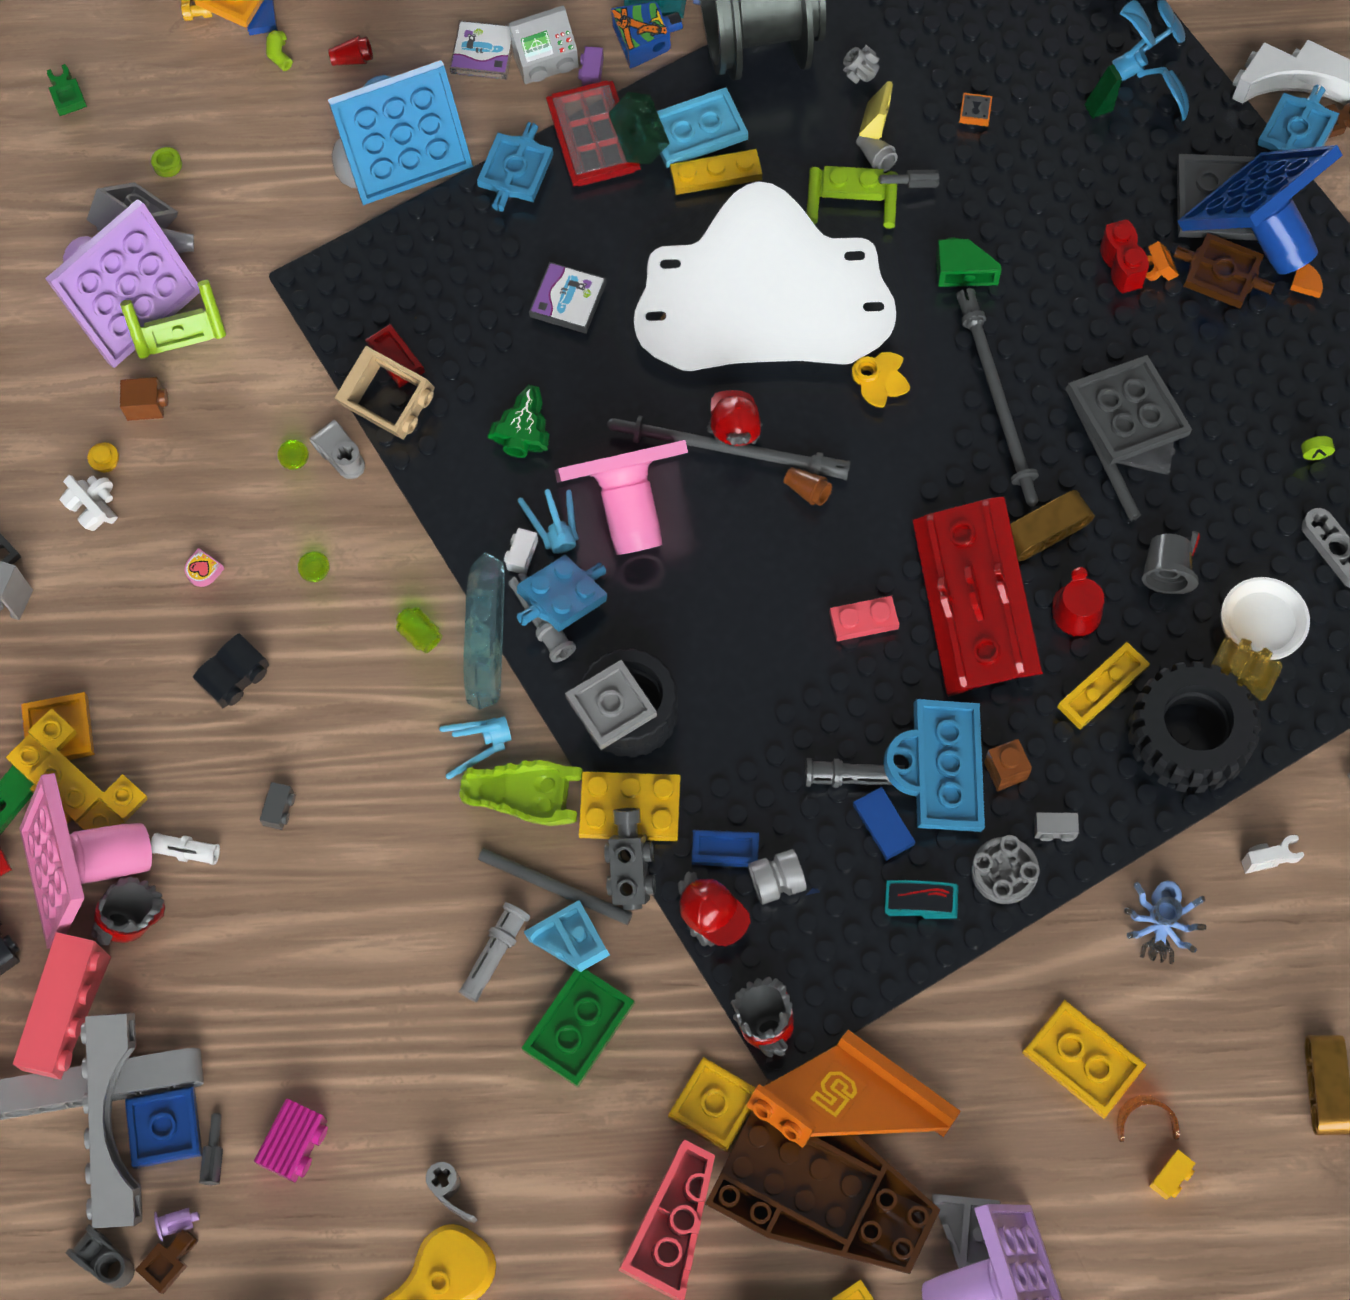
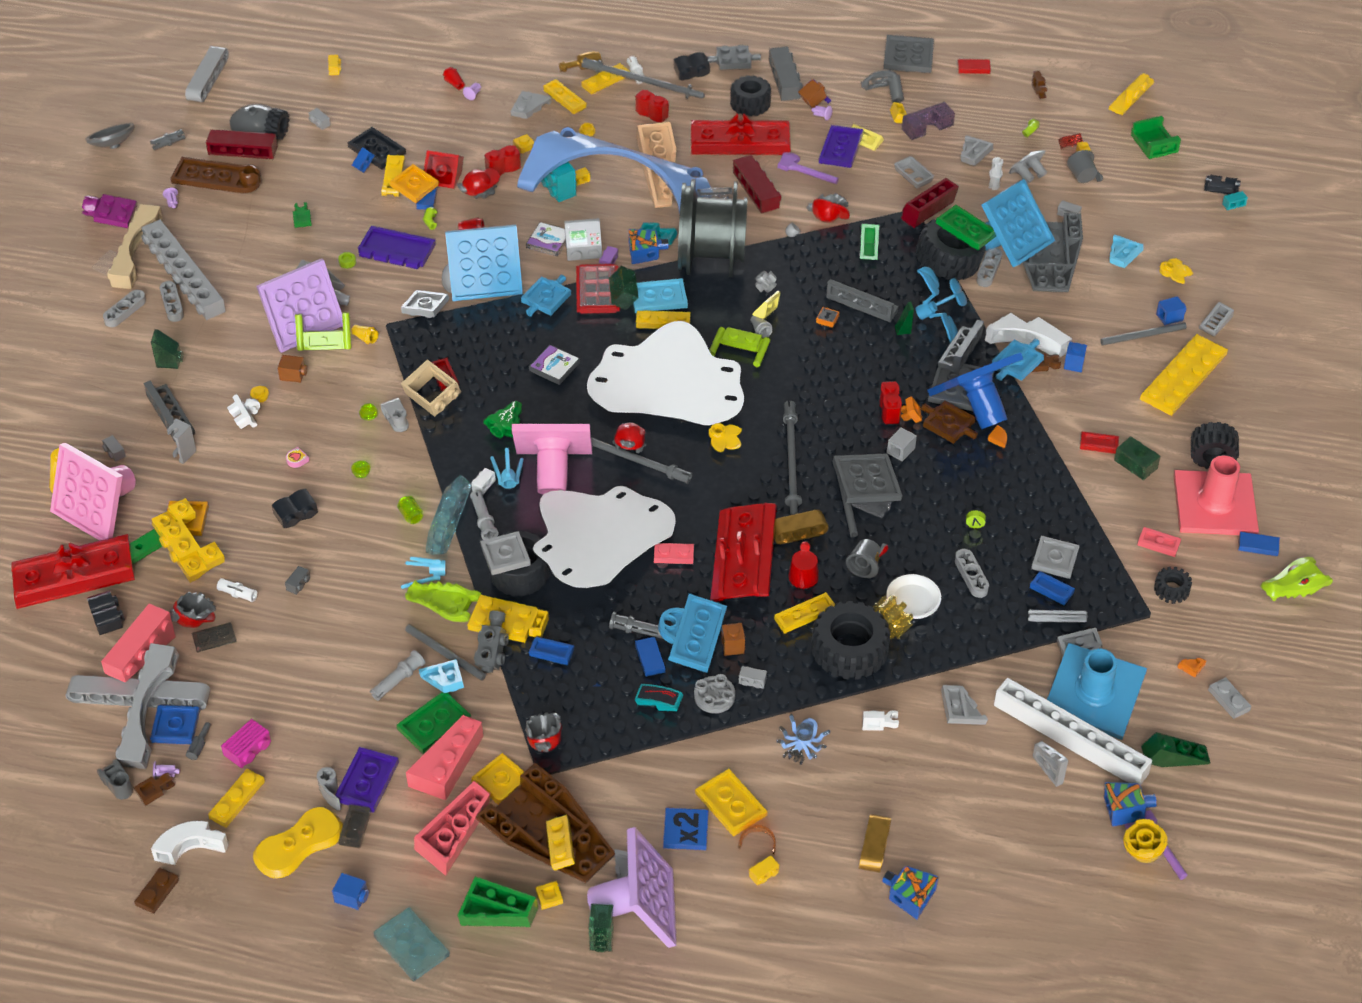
camera: 10 degrees right, 20 degrees down
bright pink piece [19,773,152,949] -> none
dark azure plate [517,555,608,632] -> none
red hair [678,871,751,947] -> none
orange piece [747,1030,961,1148] -> none
light grey wheel [748,849,806,905] -> none
dark orange cone [784,467,832,506] -> none
dark grey axle [878,170,939,188] -> none
green slope [936,237,1001,287] -> none
none -> clear smoke plate [192,622,237,653]
none -> yellow plate [208,769,265,828]
none -> dark purple plate [335,747,399,813]
none -> clear smoke plate [338,805,371,848]
none -> yellow cone [351,325,378,344]
none -> dark purple hinge [358,226,436,269]
none -> light grey plate [401,290,449,318]
none -> coral wedge [406,715,483,800]
none -> yellow piece [529,609,549,638]
none -> white piece [533,486,676,588]
none -> yellow plate [546,815,575,870]
none -> blue tile [663,808,708,850]
none -> dark grey fence [827,279,898,322]
none -> light grey brick [887,428,916,461]
none -> dark grey fence [938,319,984,372]

